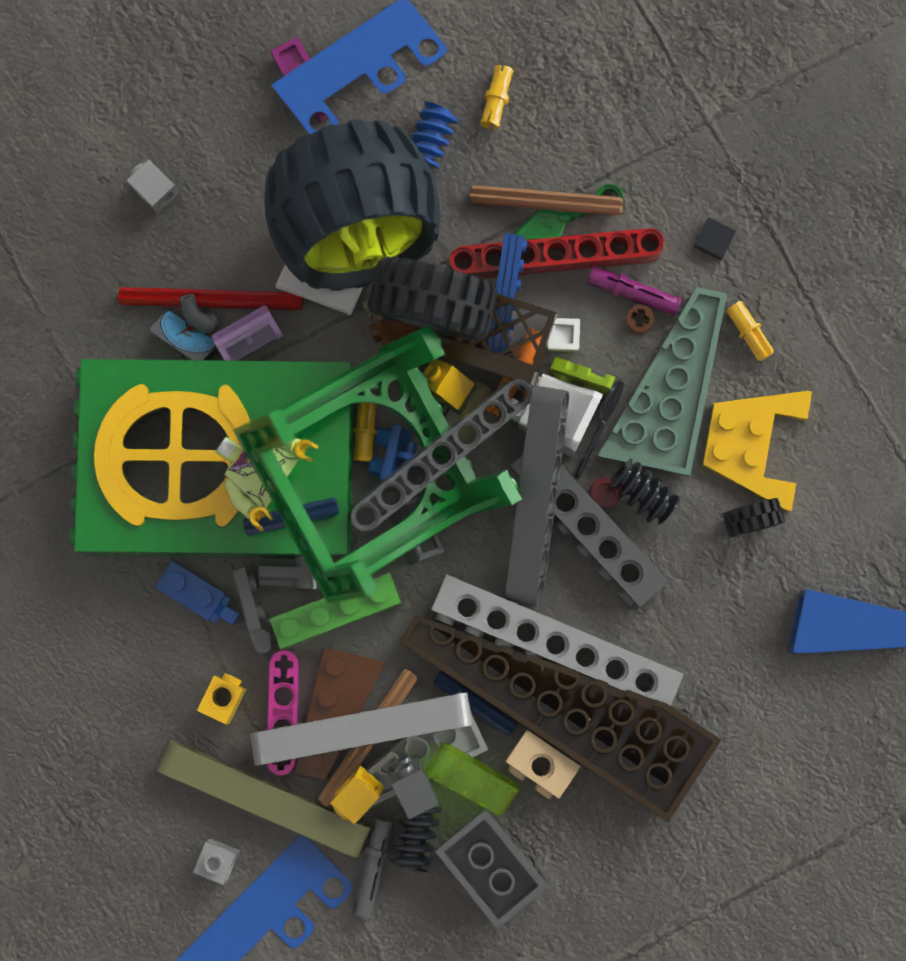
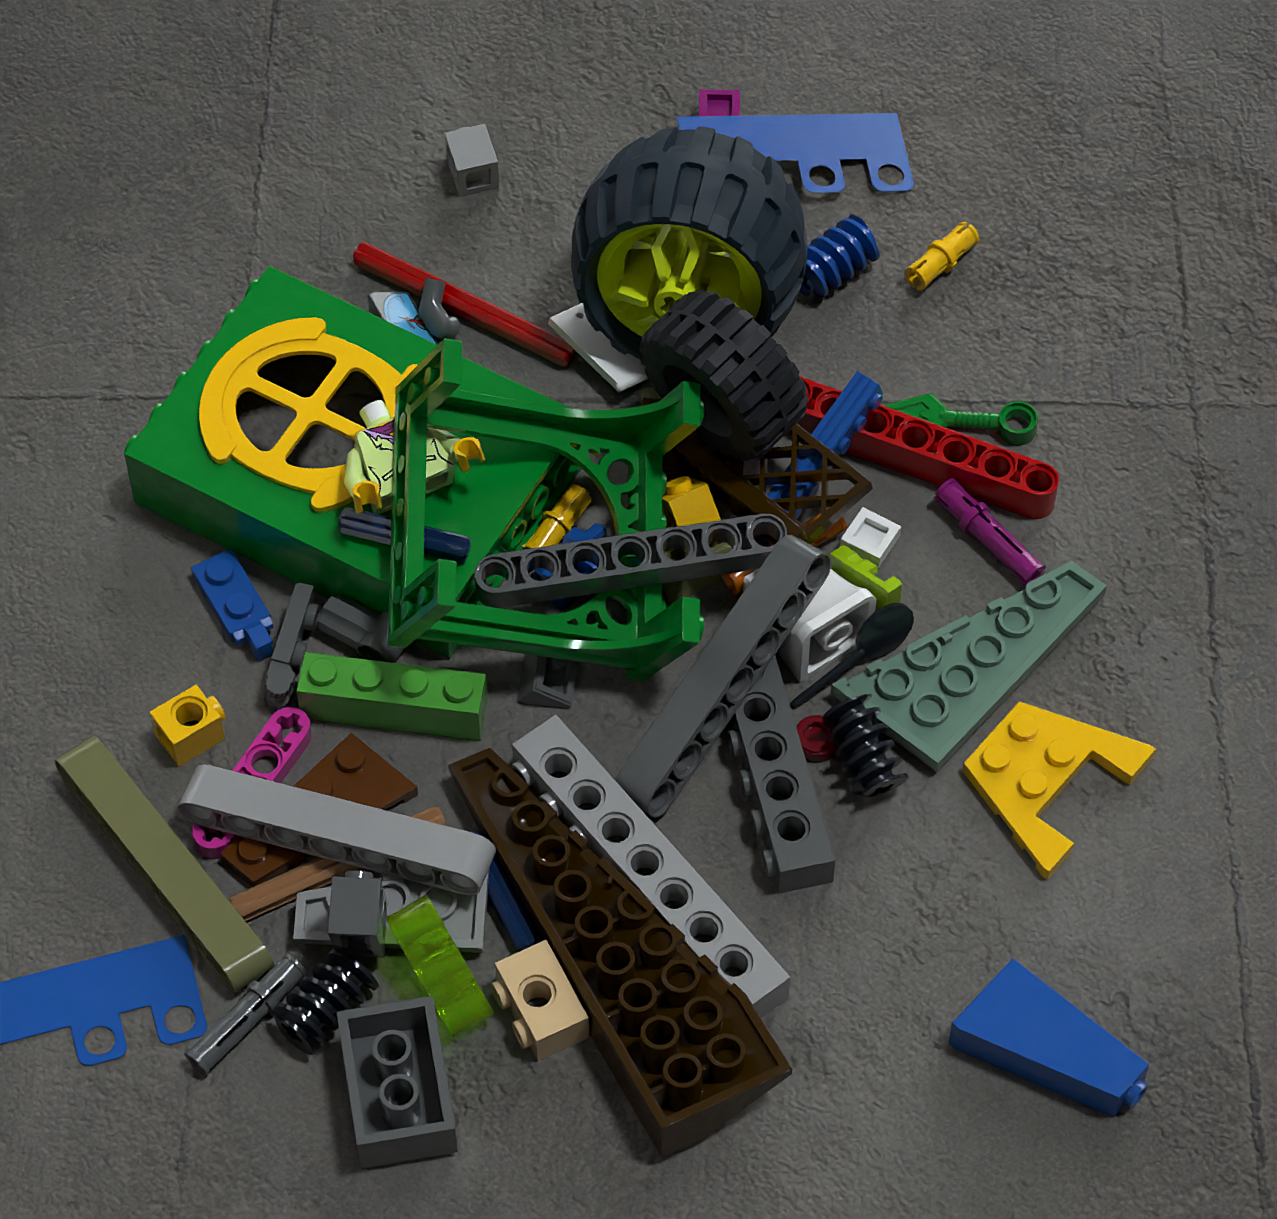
camera: 25 degrees right, 25 degrees down
light grey brick [193,839,240,885] -> none
lavender hinge [211,305,283,361] -> none
yellow brick [330,765,384,824] -> none
medium nougat axle [469,185,623,215] -> none
reddish brown bush [625,304,654,335] -> none
black tile [694,217,736,260] -> none
black tyre [722,498,785,538] -> none
yellow axle [726,301,774,361] -> none

